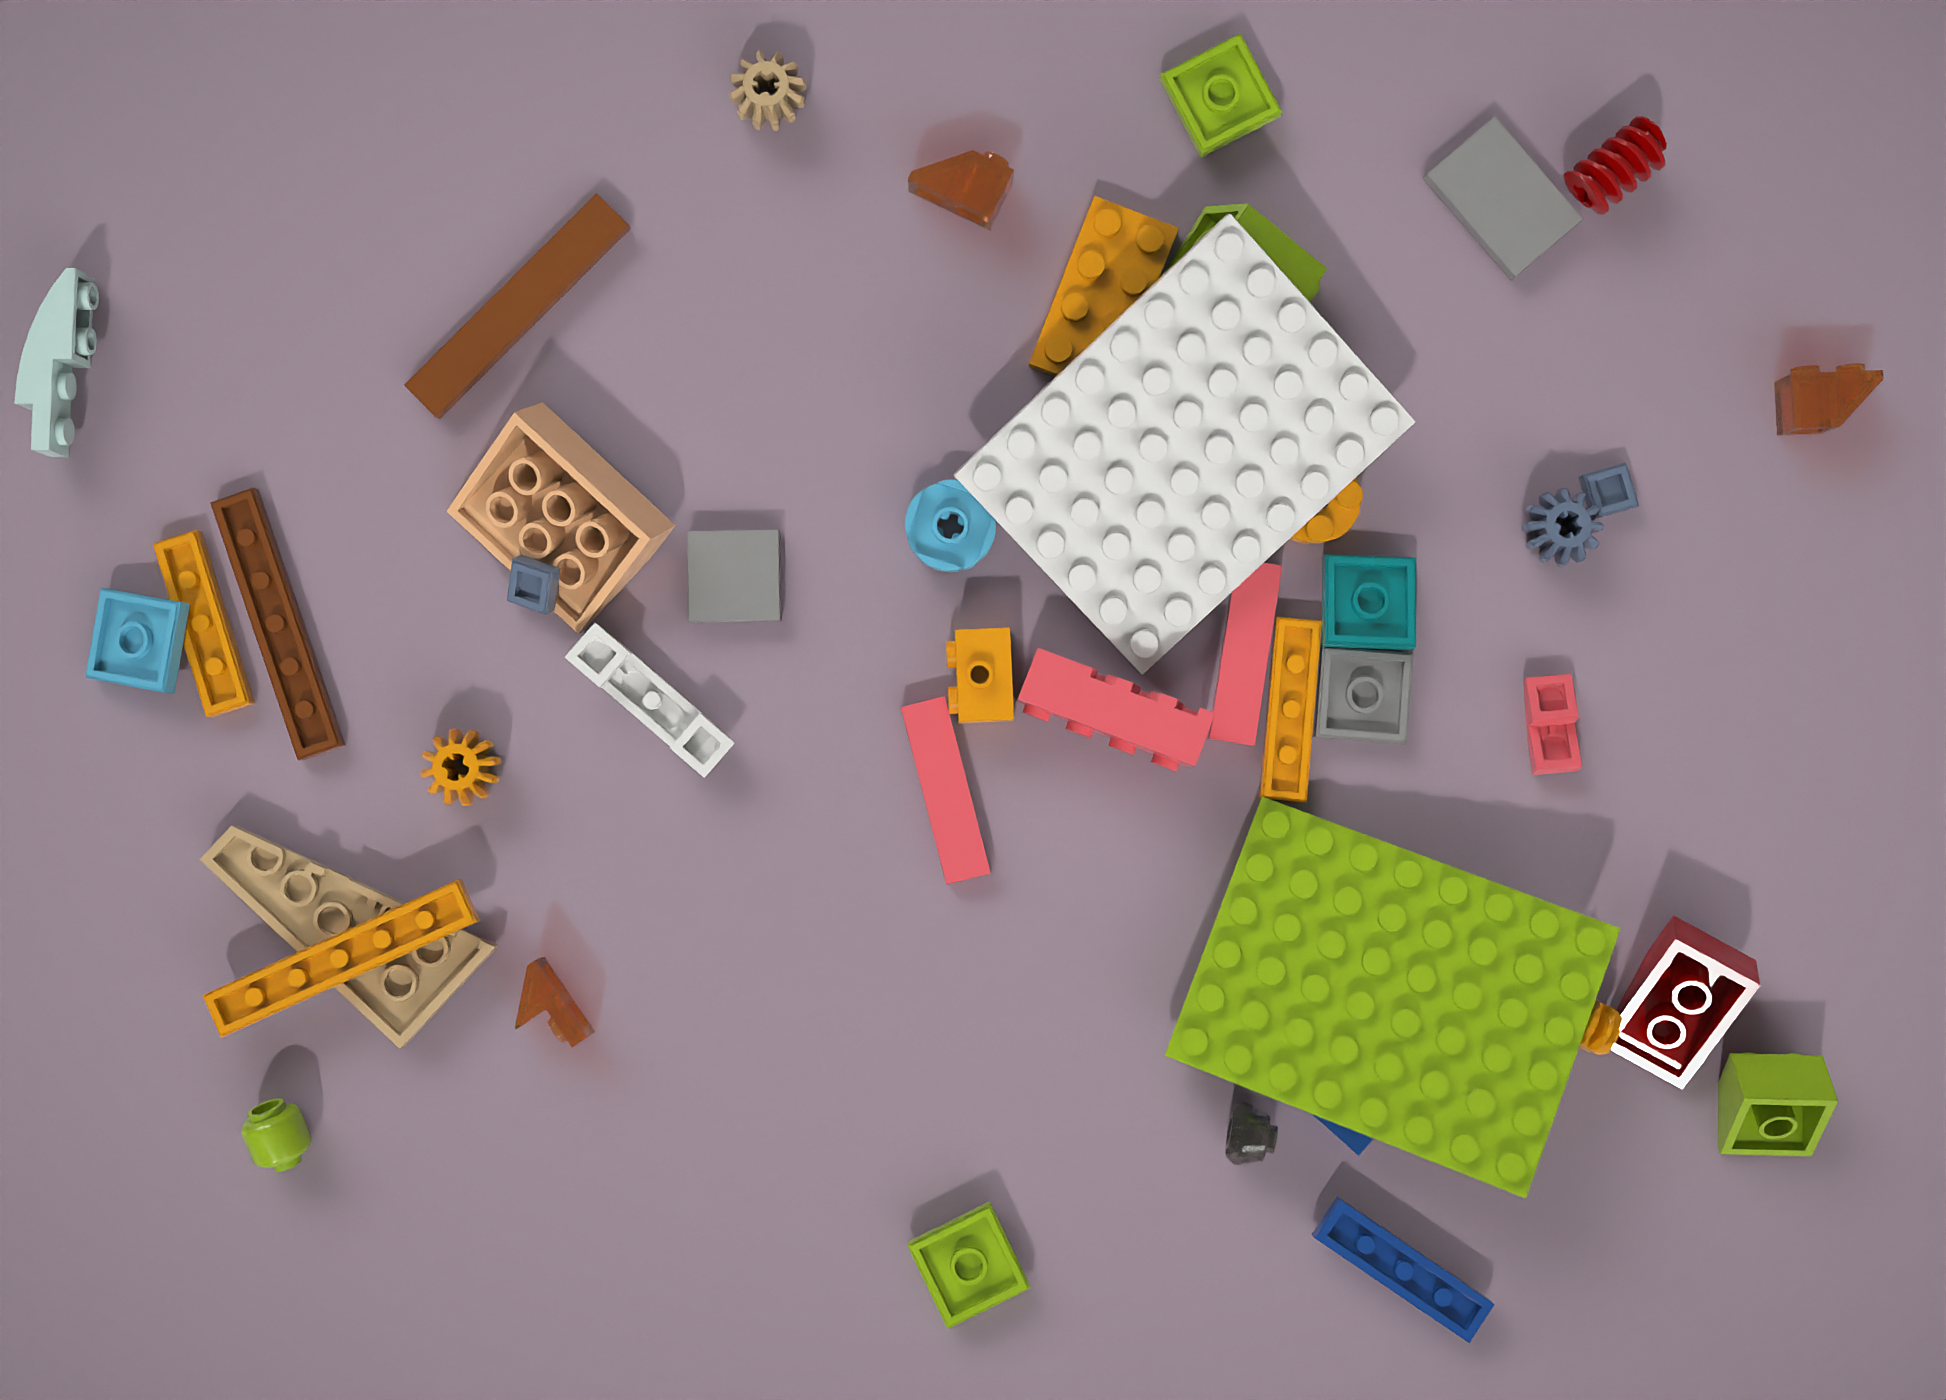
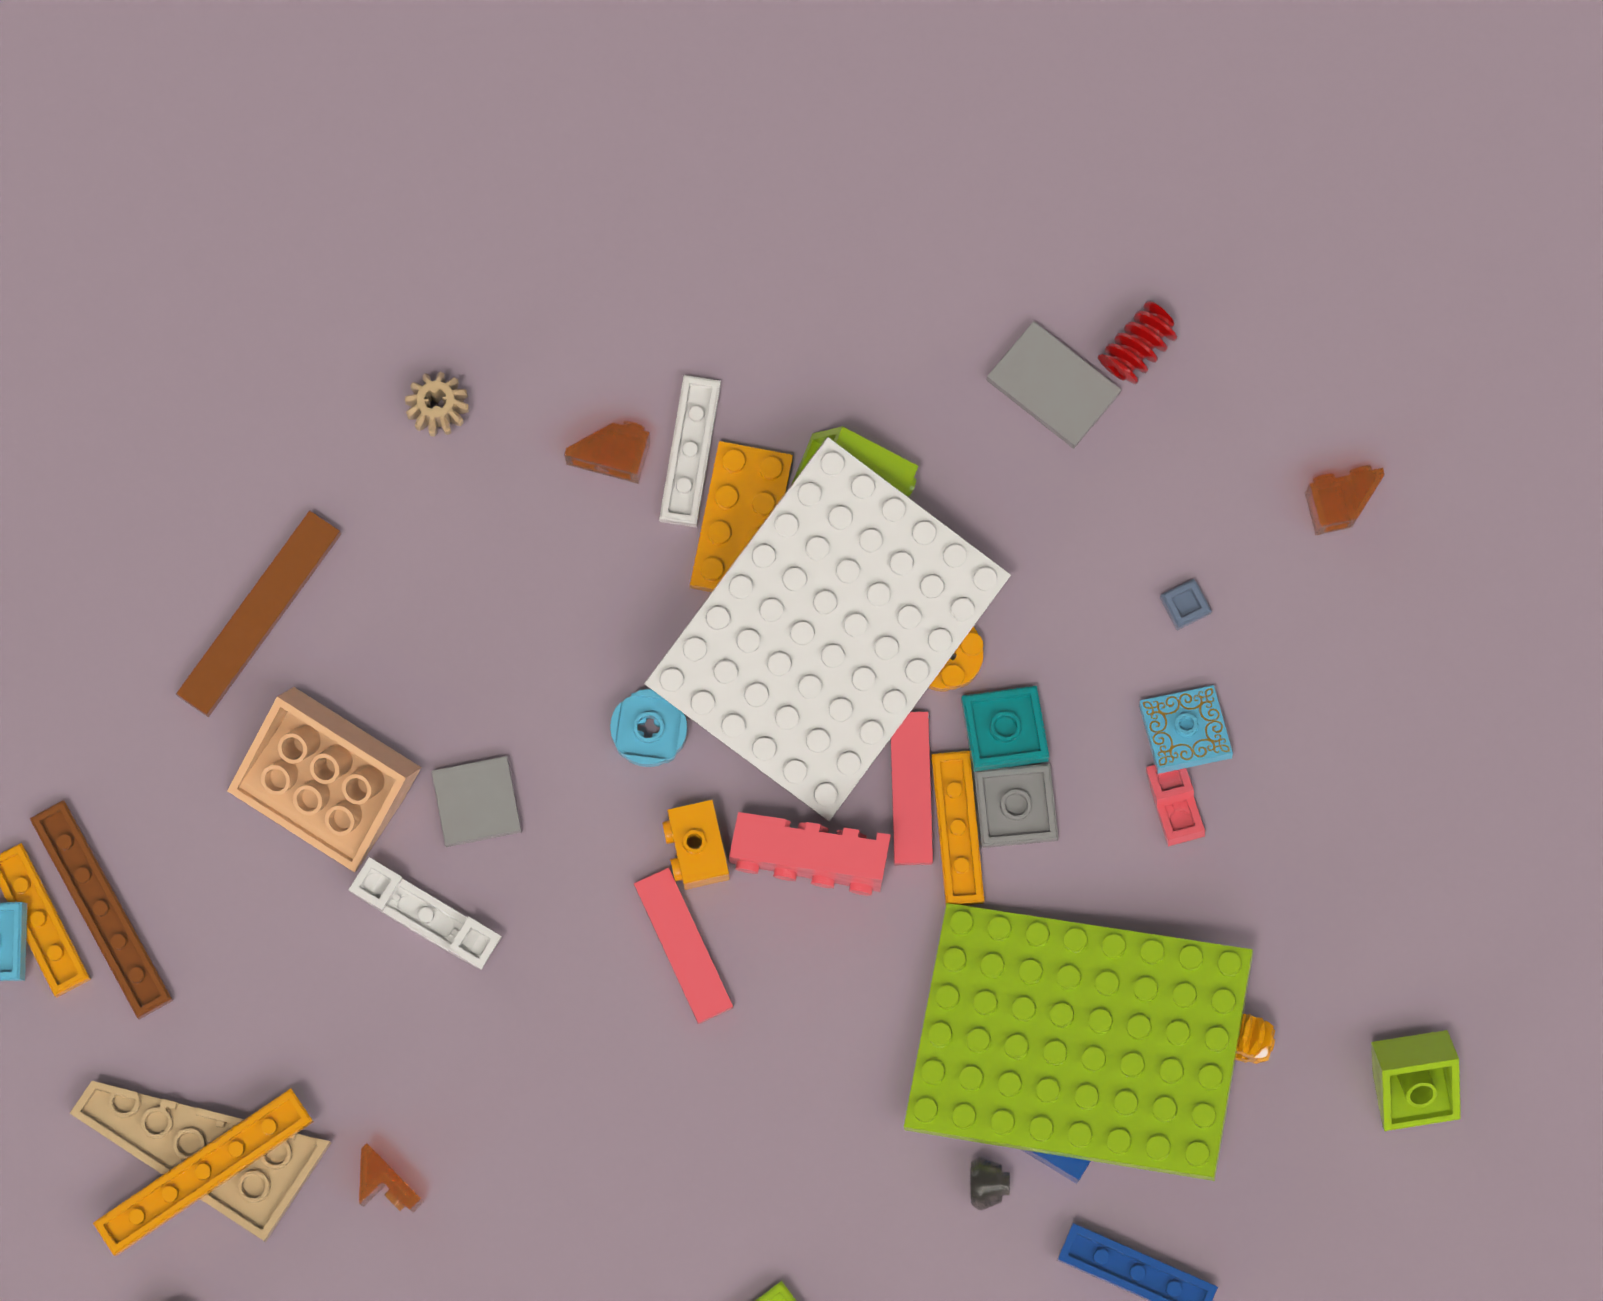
camera: 10 degrees left, 10 degrees down
light orange gear [420,728,501,806] -> none
sand blue tile [507,555,561,615] -> none
lime plate [1159,33,1283,158] -> none
sand blue gear [1521,488,1604,567] -> none
red slope [1611,915,1760,1089] -> none
none -> white tile [659,375,721,528]
none -> medium azure plate [1139,685,1233,774]

